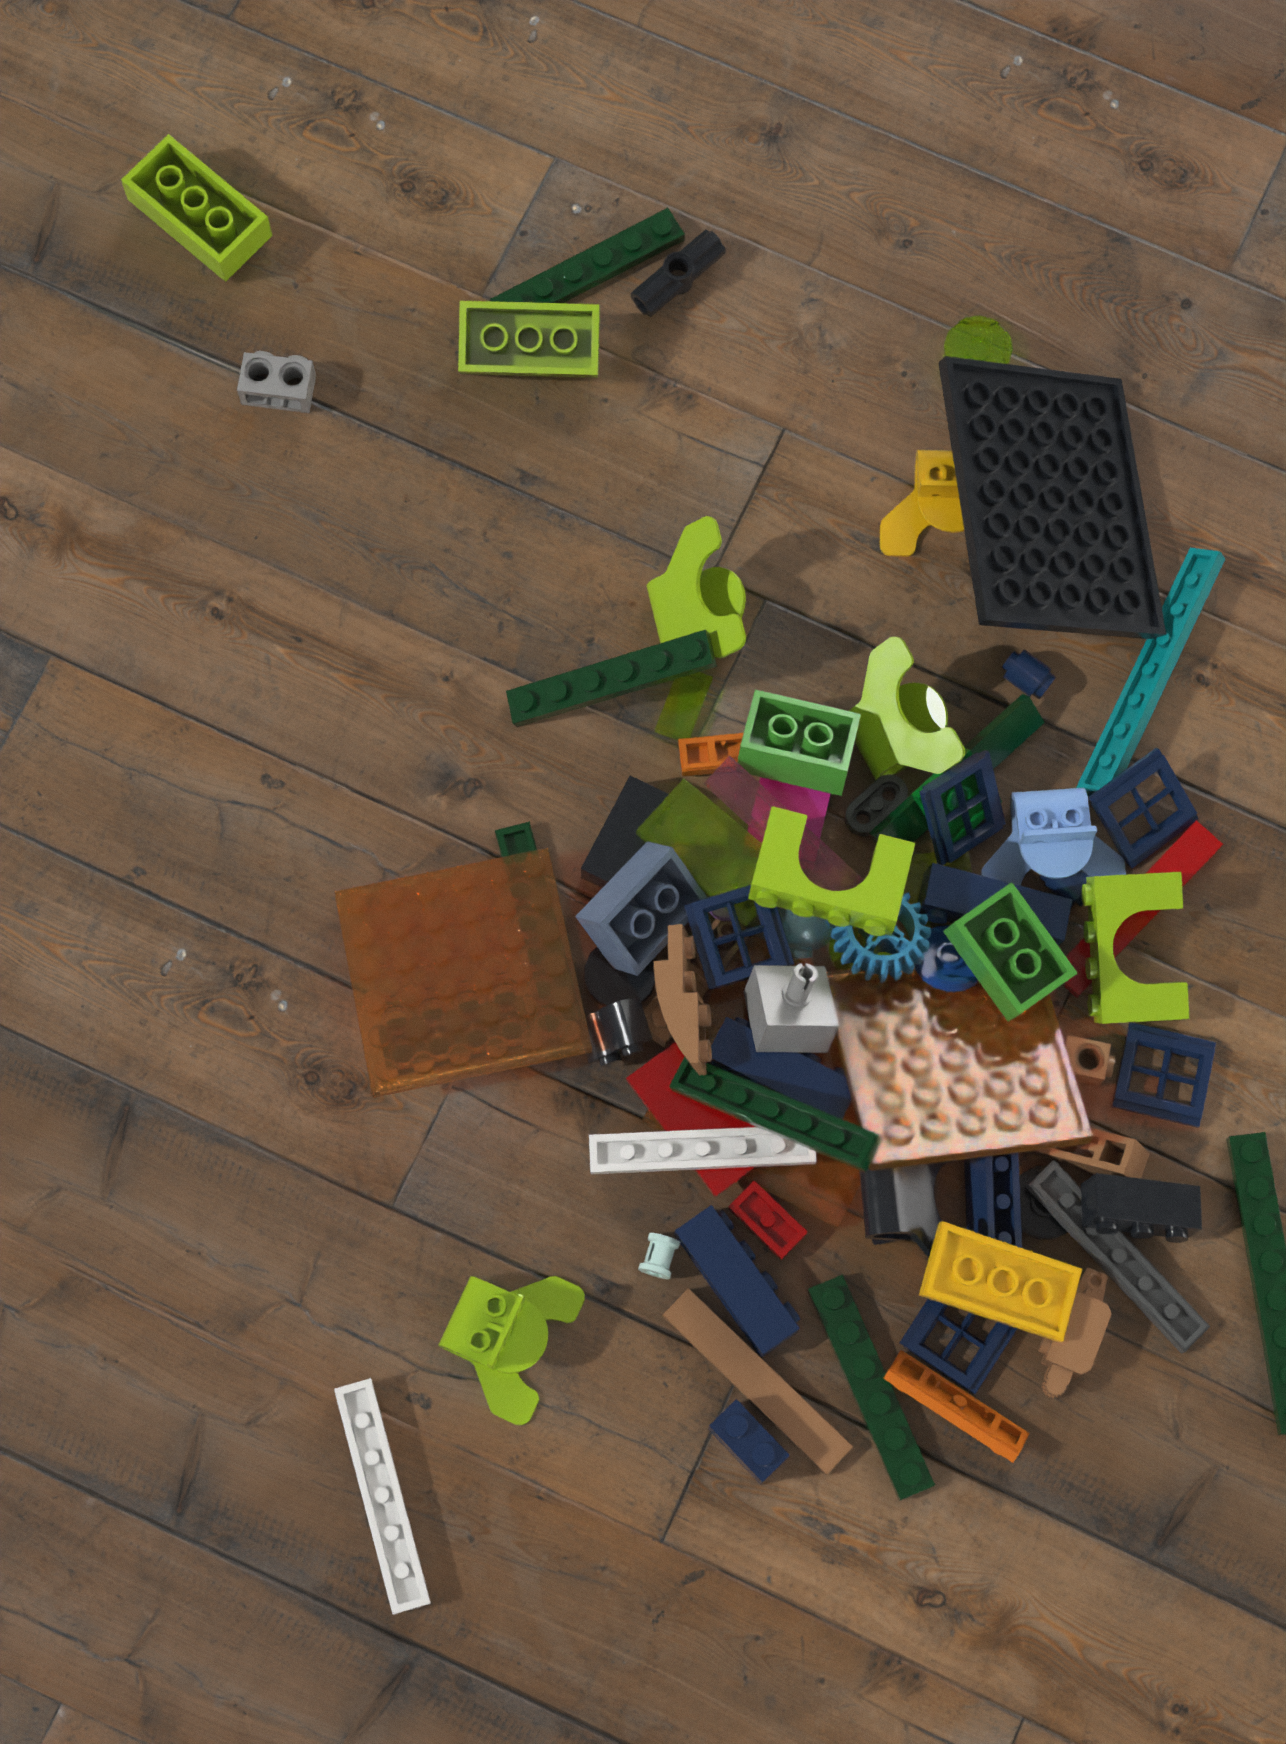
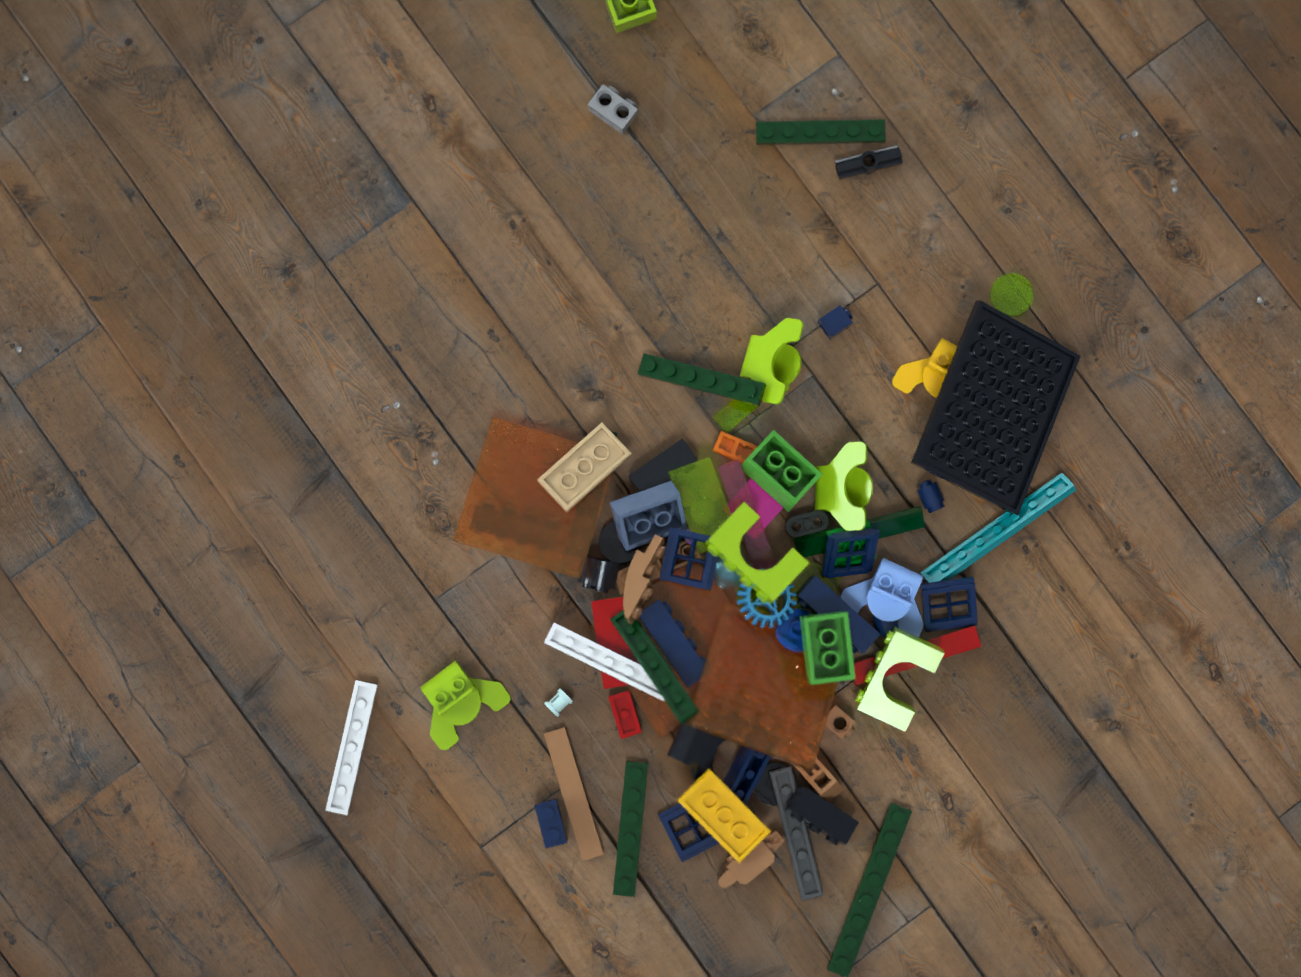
camera: 30 degrees right, 10 degrees up
lime brick [458,301,600,378] -> none
dark blue brick [674,1205,800,1358] -> none
light grey brick [743,963,839,1053] -> none
orange plate [883,1350,1030,1463] -> none
dark blue piece [1112,1022,1216,1128] -> none
none -> tan tile [537,422,632,513]
none -> dark blue brick [817,305,853,340]

